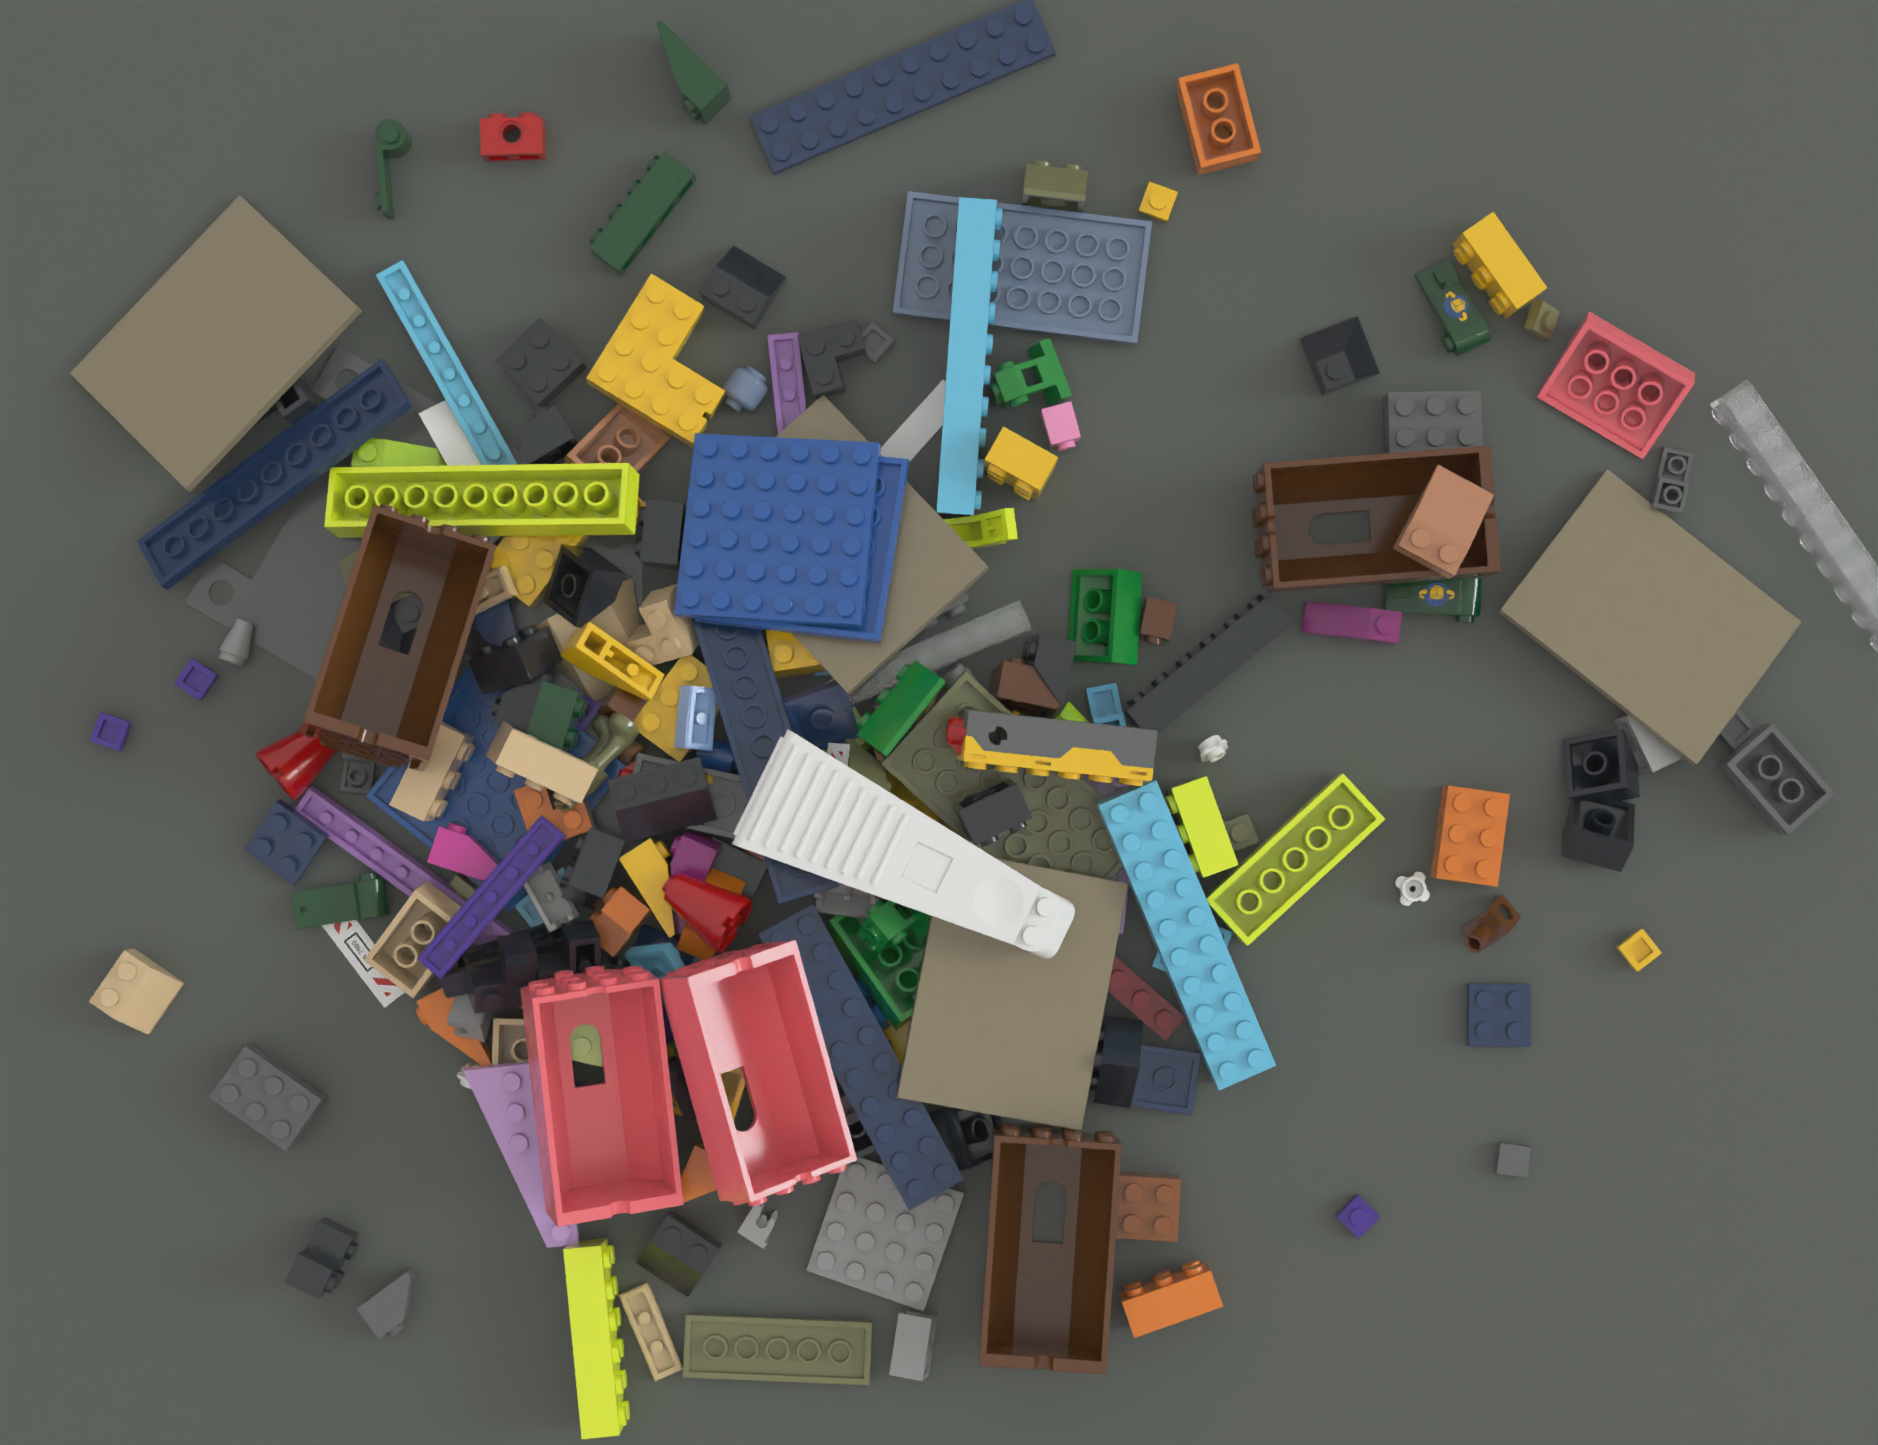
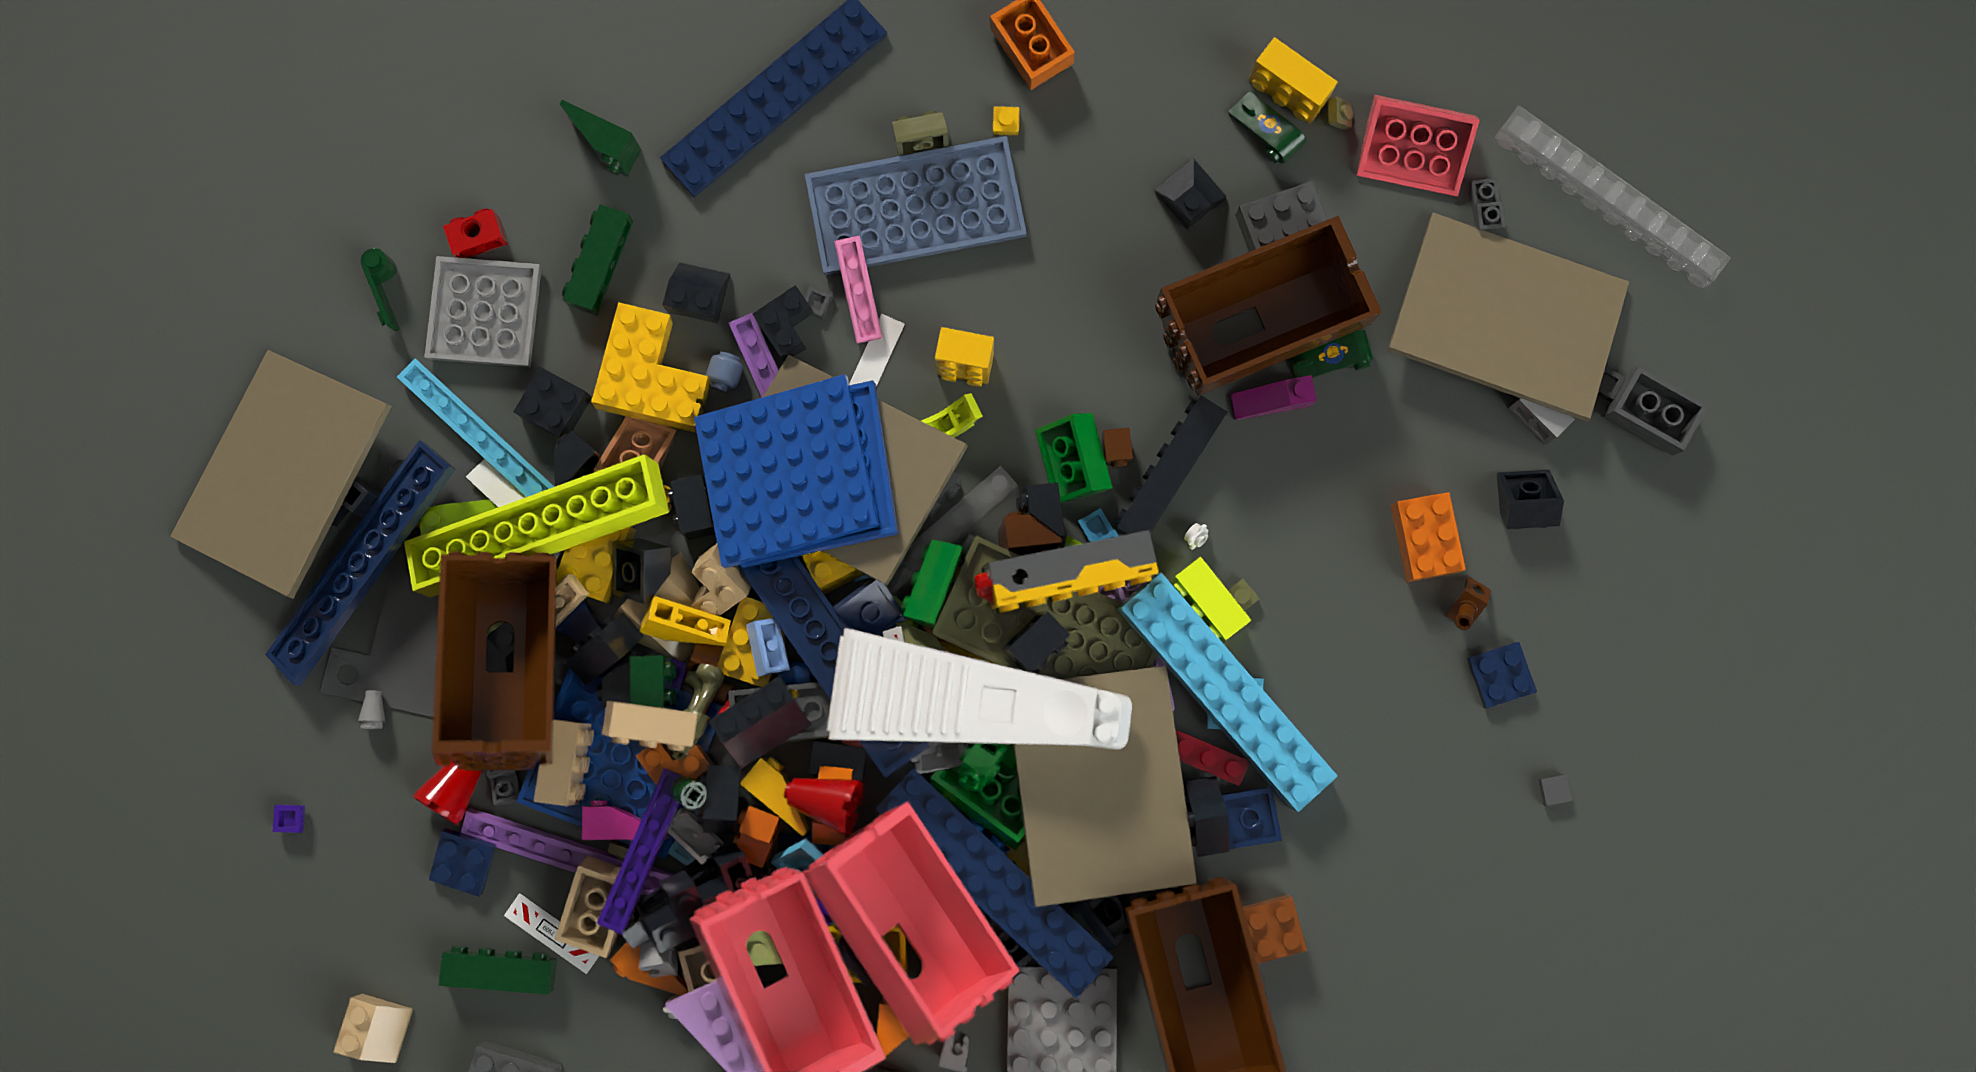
camera: 15 degrees left, 5 degrees down
dark purple plate [174,658,220,701] -> none
dark green door [291,873,390,929] -> none
magenta slope [670,829,722,934] -> none
medium azure brick [936,197,1002,515] -> none
green tile [989,338,1072,409] -> none
bright pink brick [1040,401,1081,451] -> none
orange brick [1118,1260,1224,1338] -> none
neon yellow brick [1205,773,1385,946] -> none
dark purple plate [1335,1194,1380,1239] -> none
nougat slope [1393,465,1494,579] -> none
white plate [1395,872,1430,906] -> none
black slope [1563,728,1640,803] -> none
yellow plate [1616,928,1662,972] -> none
none -> light grey plate [424,256,542,368]
none -> dark green brick [438,946,557,995]
none -> dark green wheel [670,776,707,809]
none -> bright pink tile [834,236,882,344]

